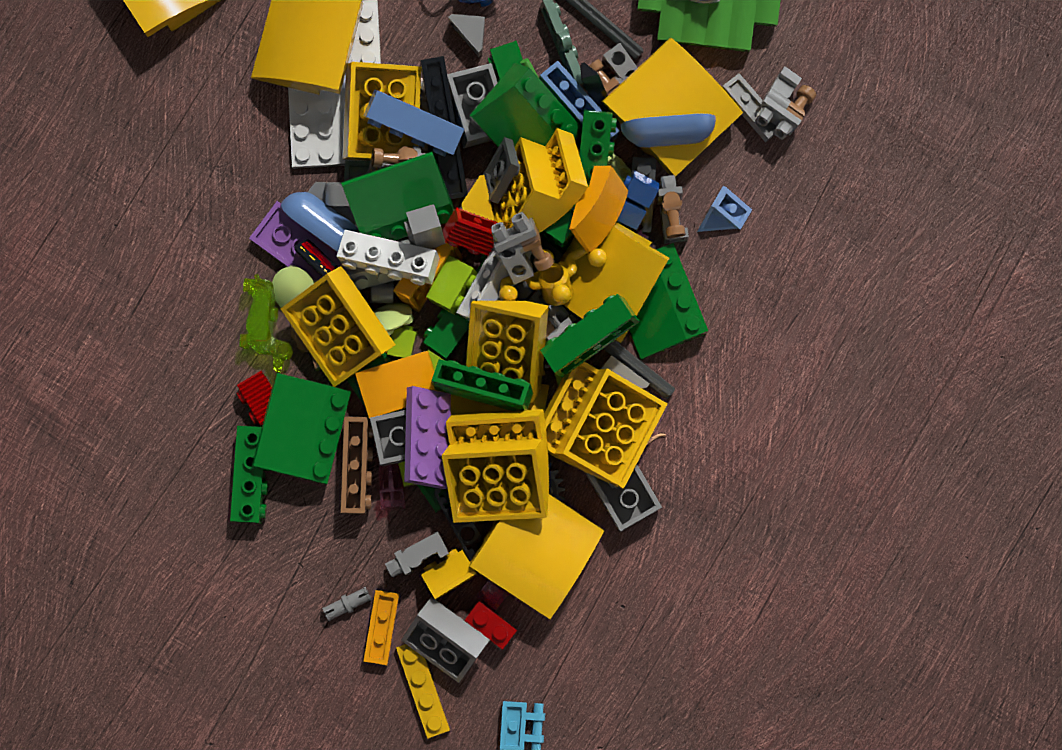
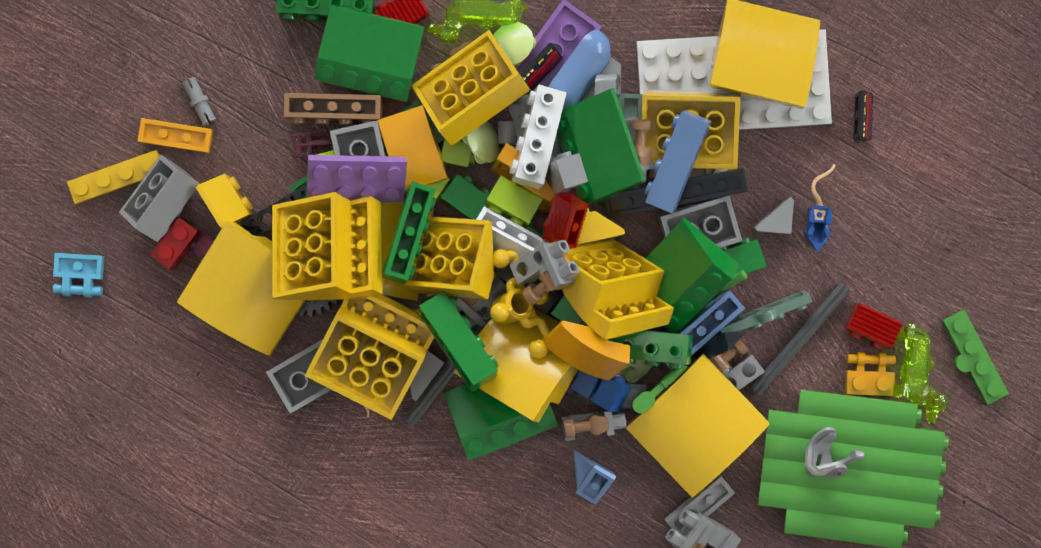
camera: 85 degrees right, 5 degrees up
light grey hips [385,532,449,577] -> none
dark grey plate [483,137,520,204] -> none
medium blue brick [621,114,716,147] -> none
none -> bright green piece [632,364,688,413]

